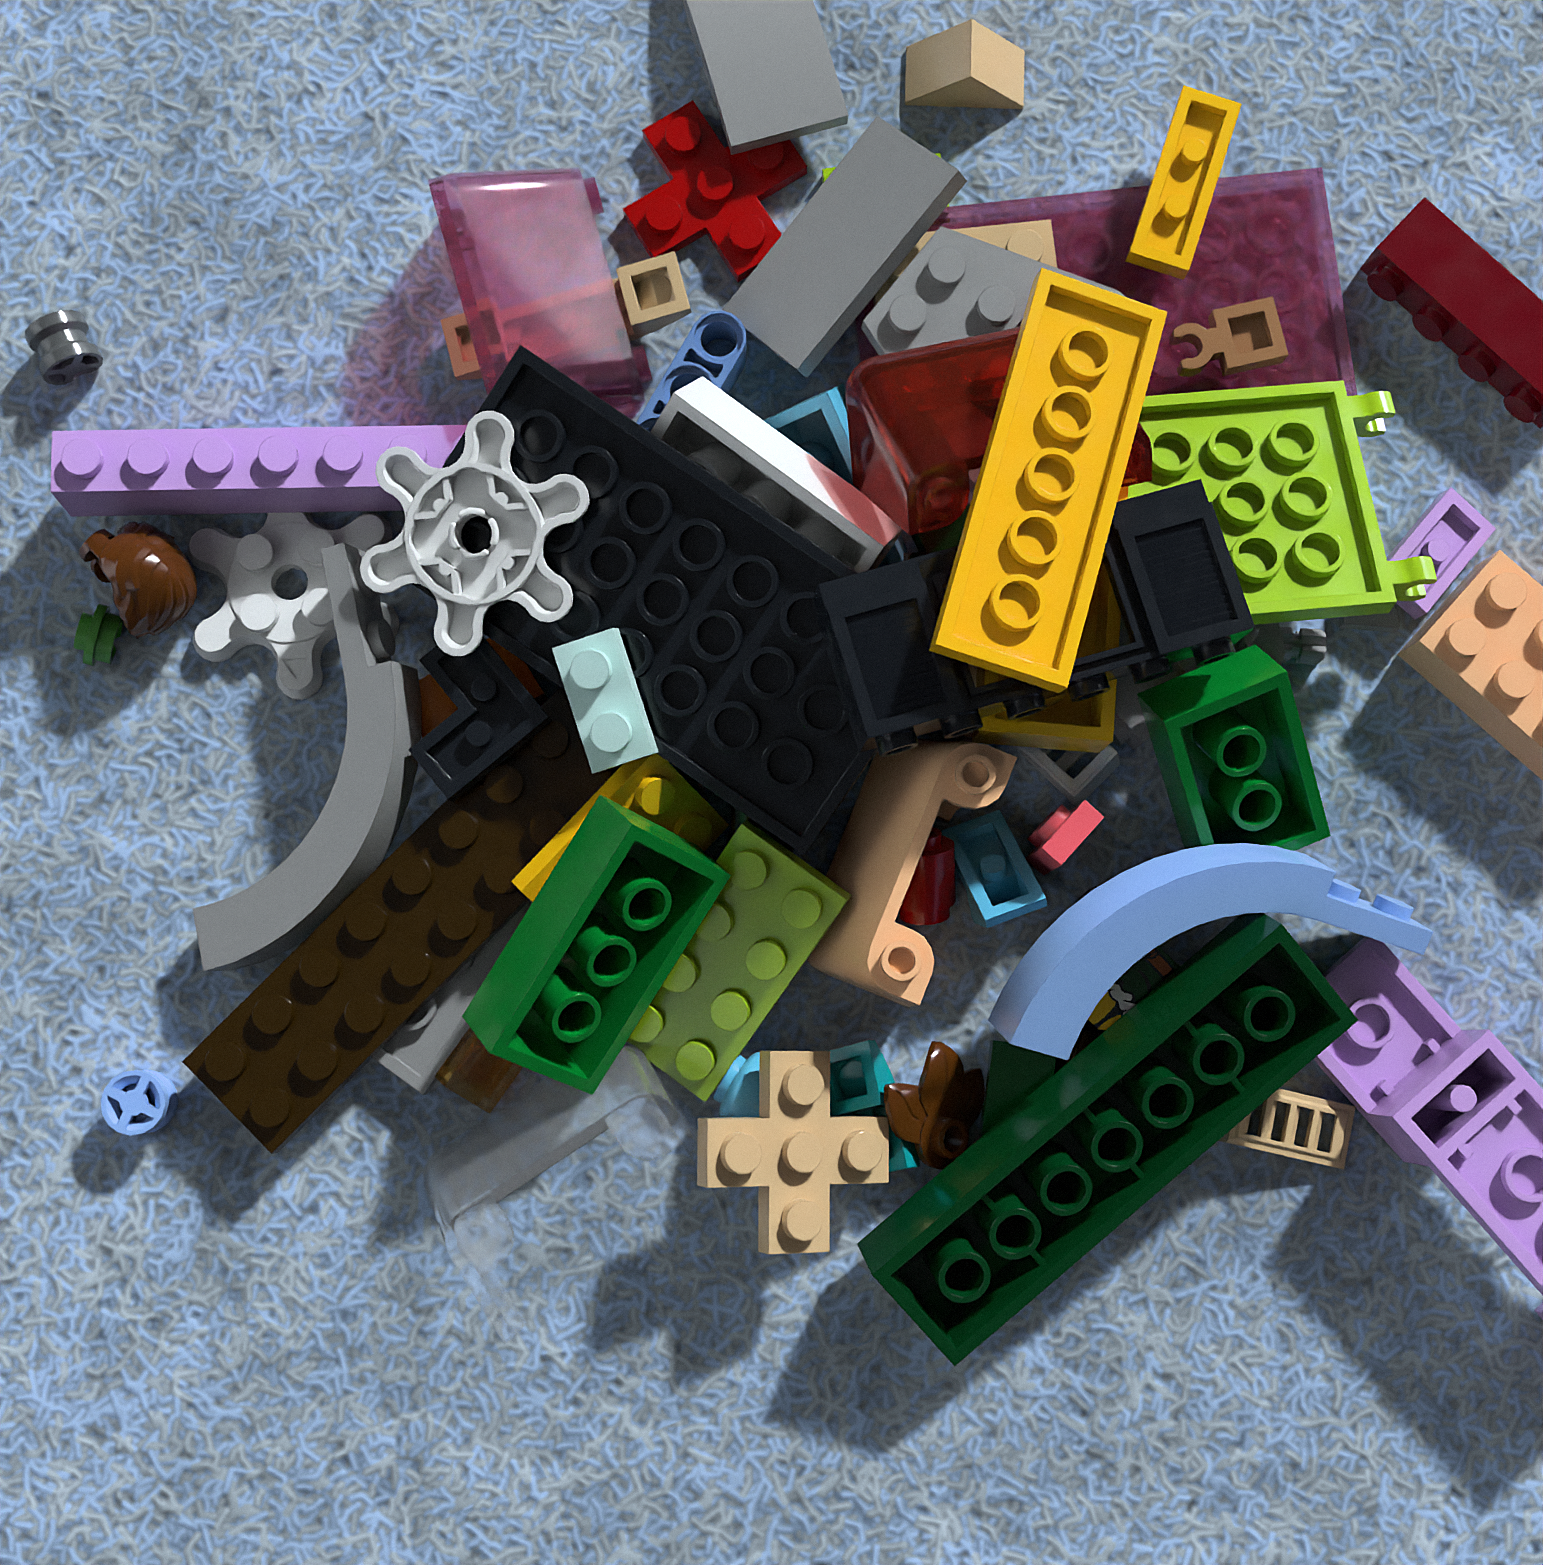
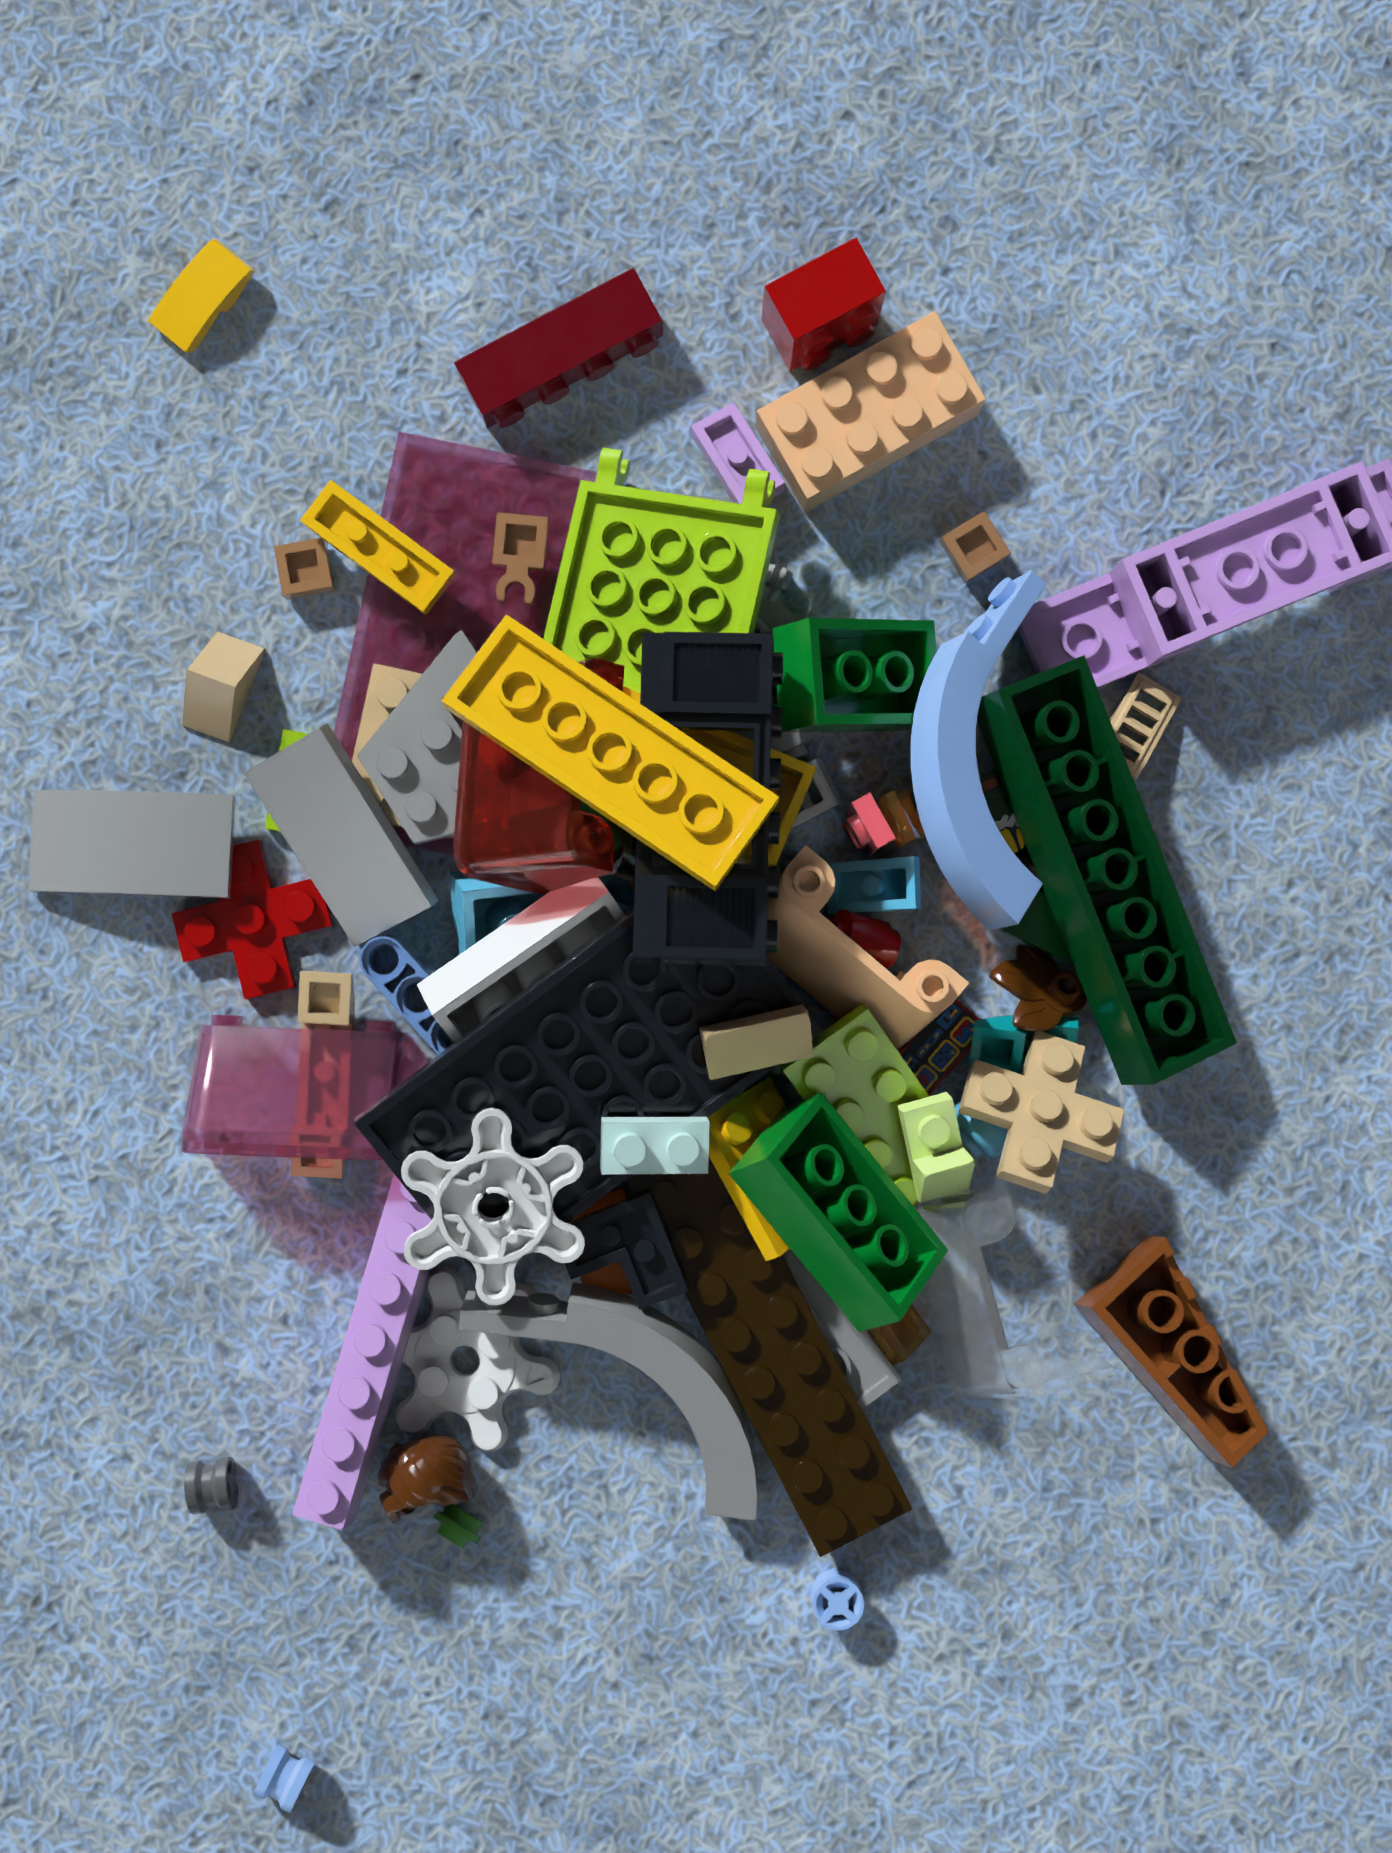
camera: 65 degrees left, 5 degrees up
none -> medium nougat plate [274,538,336,600]
none -> tan slope [699,1005,814,1080]
none -> clear orange slope [876,788,925,850]
none -> yellowish green slope [897,1092,975,1203]
none -> tile [899,999,980,1096]
none -> medium nougat plate [939,511,1011,584]
none -> dark orange wedge [1074,1236,1269,1468]

